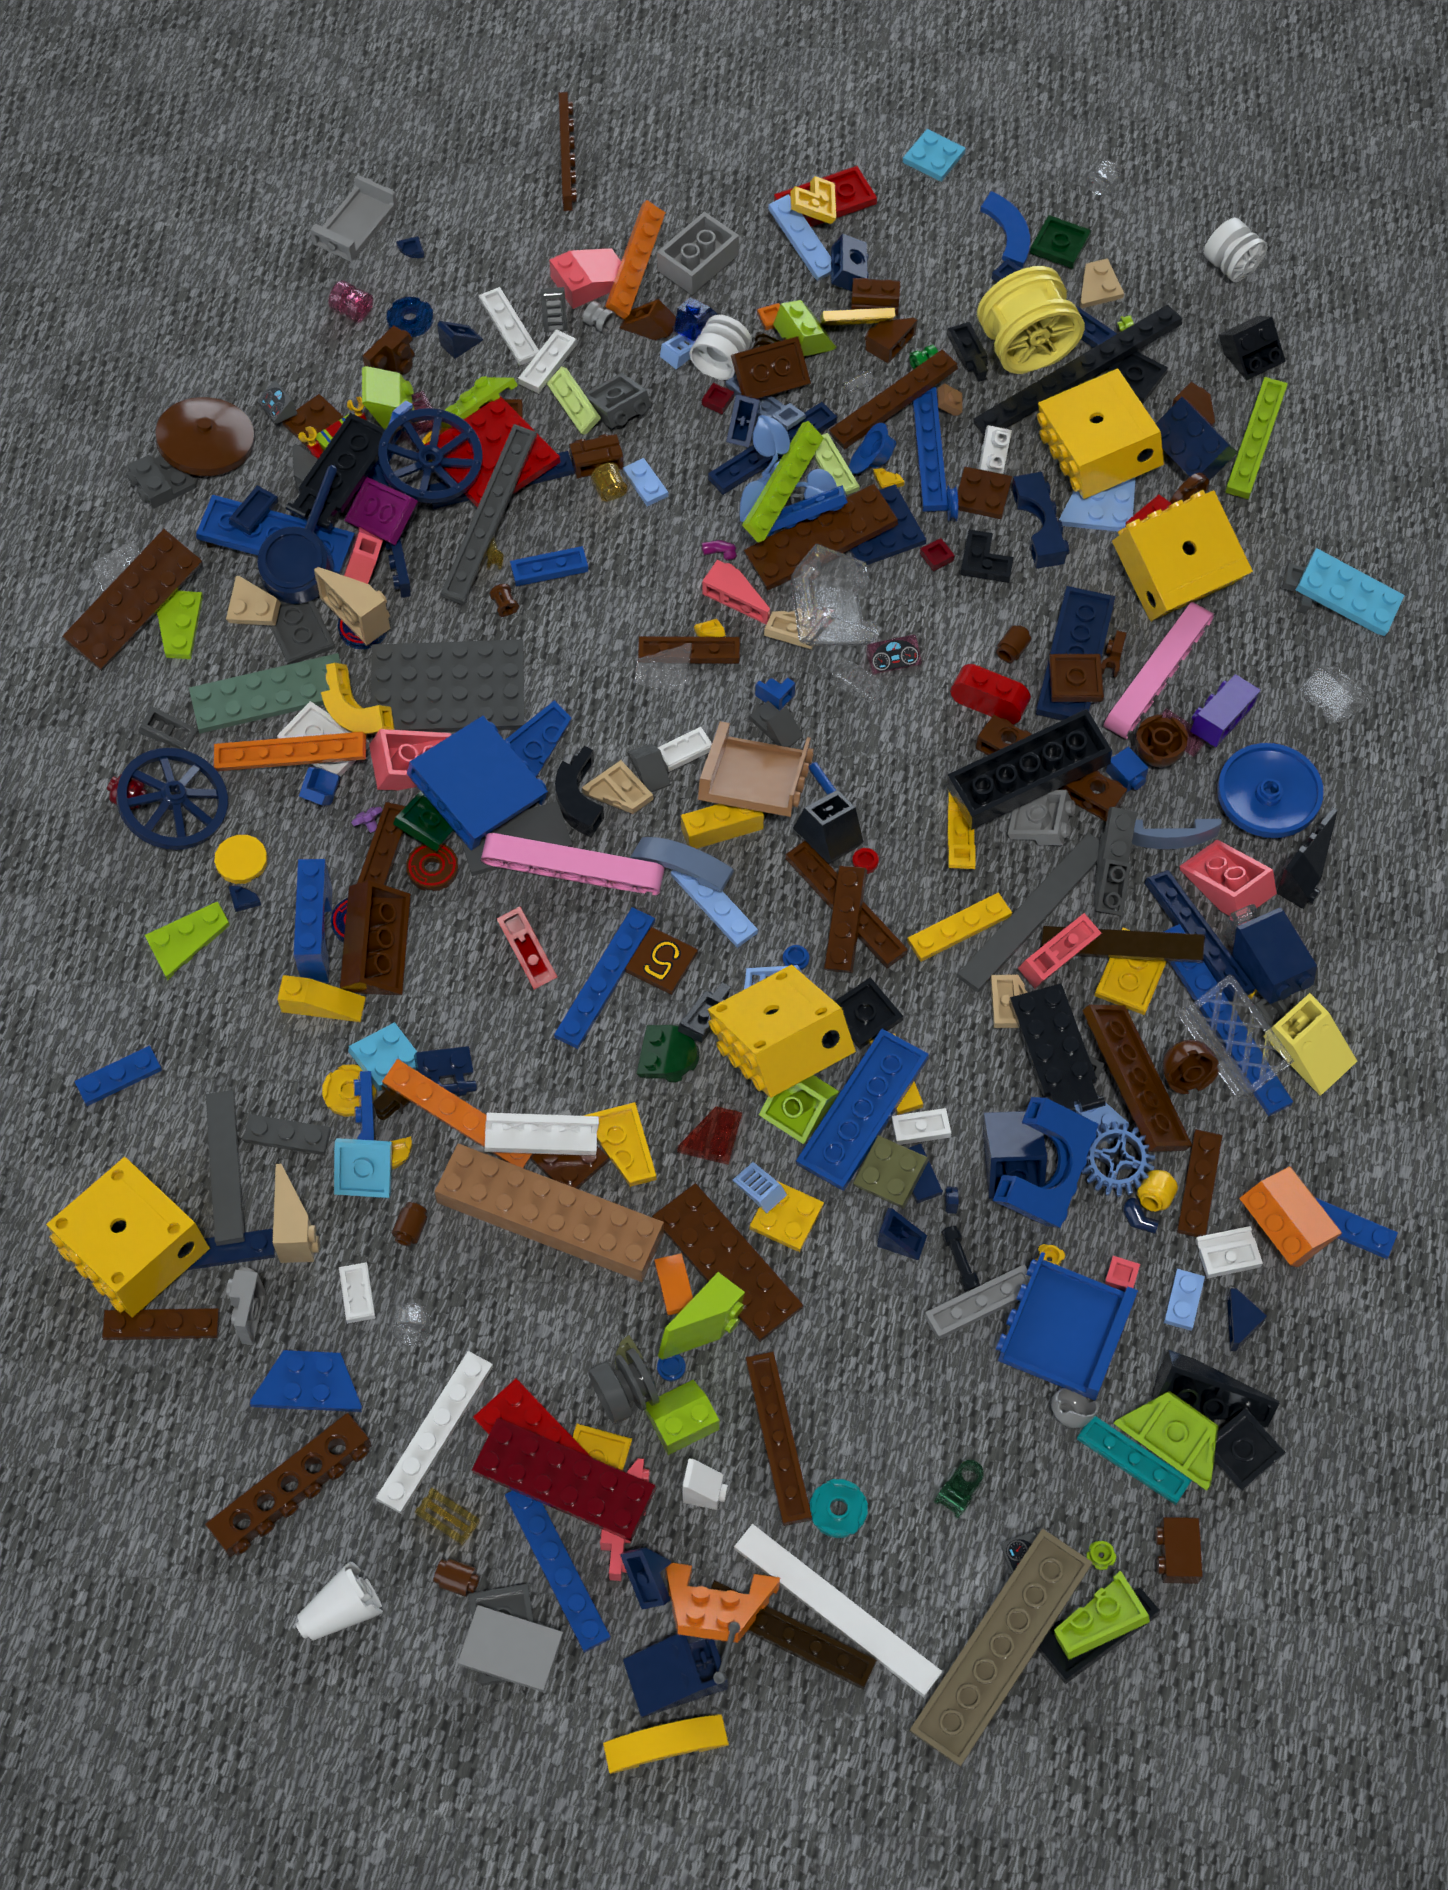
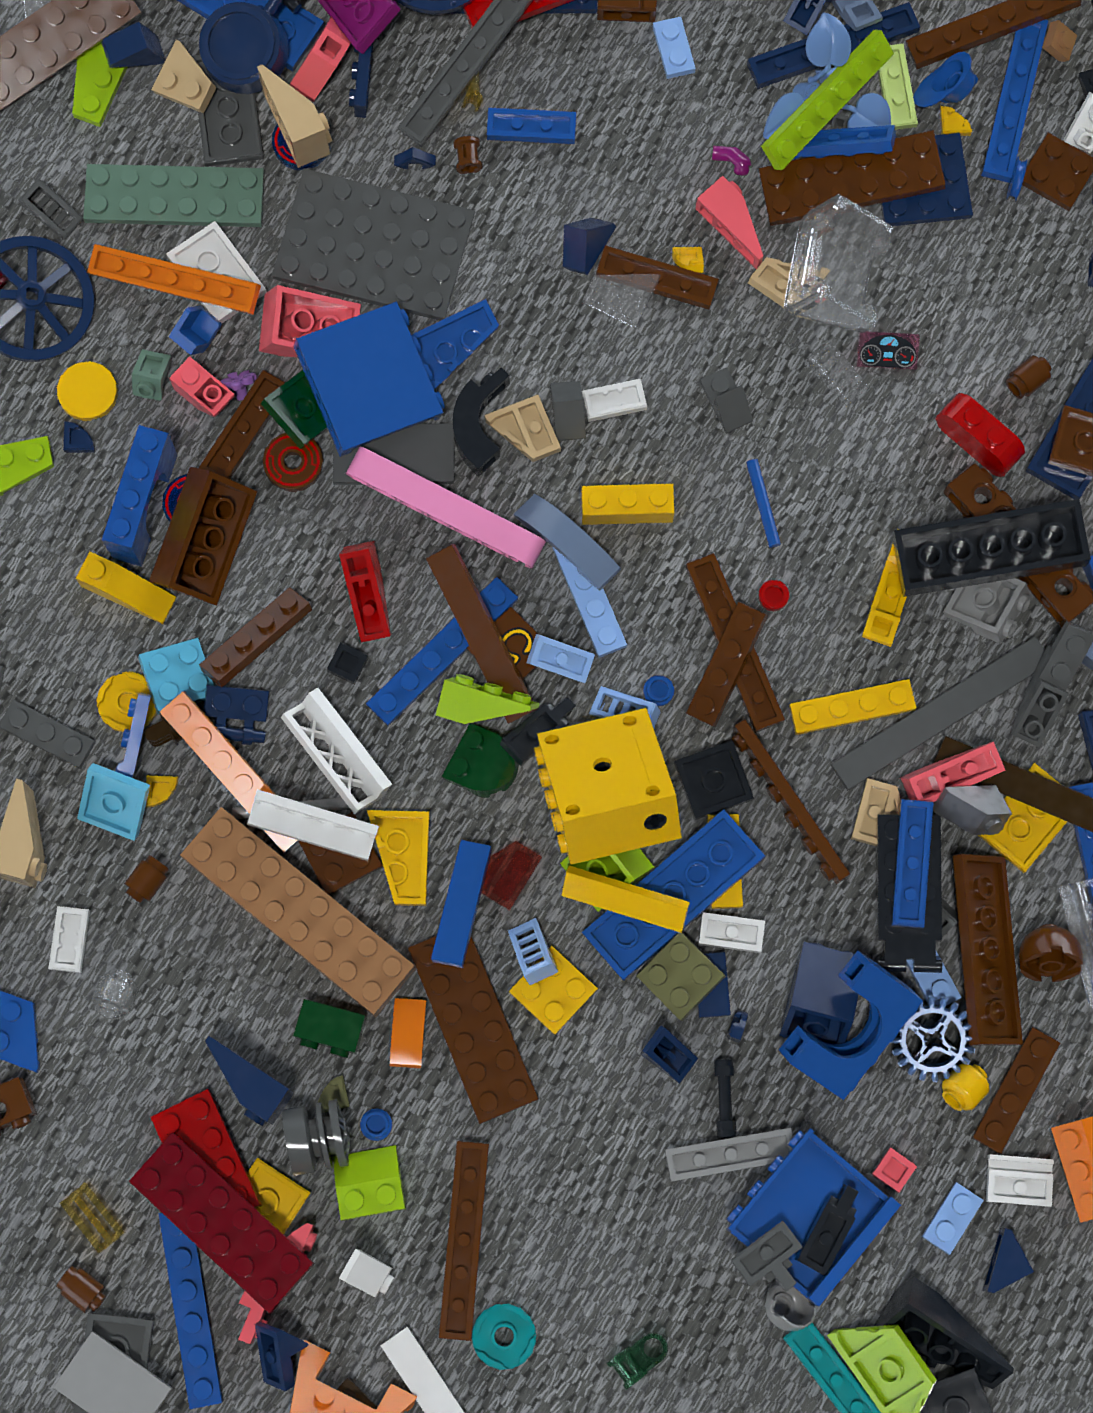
camera: 15 degrees right, 15 degrees up
yellow arch [321,663,394,735] -> none
white plate [376,1351,493,1514] -> none
clear yellow piece [591,463,628,502] -> none
lime slope [658,1272,745,1360] -> none
medium nougat panel [698,721,814,817] -> none
blue panel [755,677,795,711] -> none
black slope [793,790,863,864] -> none
dark red plate [920,538,955,572] -> none
black plate [960,529,1014,583] -> none
yellow plate [1035,1244,1065,1266] -> none
dark blue arm [1123,1198,1159,1234] -> none
none -> dark blue slope [102,22,165,68]
none -> sand green bracket [132,349,171,401]
none -> coral slope [169,356,235,417]
none -> reddish brown plate [199,587,312,688]
none -> dark blue slope [205,1036,294,1126]
none -> white fence [281,688,392,814]
none -> dark green brick [293,999,367,1058]
none -> black plate [327,642,369,685]
none -> dark blue tile [394,147,436,169]
none -> reddish brown tile [426,544,537,724]
none -> blue tile [431,840,492,968]
none -> lime slope [436,674,540,724]
none -> light blue plate [526,634,595,683]
none -> yellow tile [561,865,690,933]
none -> dark blue slope [563,218,616,275]
none -> dark grey hinge [731,1221,802,1292]
none -> reddish brown plate [732,719,850,885]
none -> black hinge [795,1184,859,1276]
none -> blue tile [891,799,933,929]
none -> flat silver slope [933,785,1012,835]

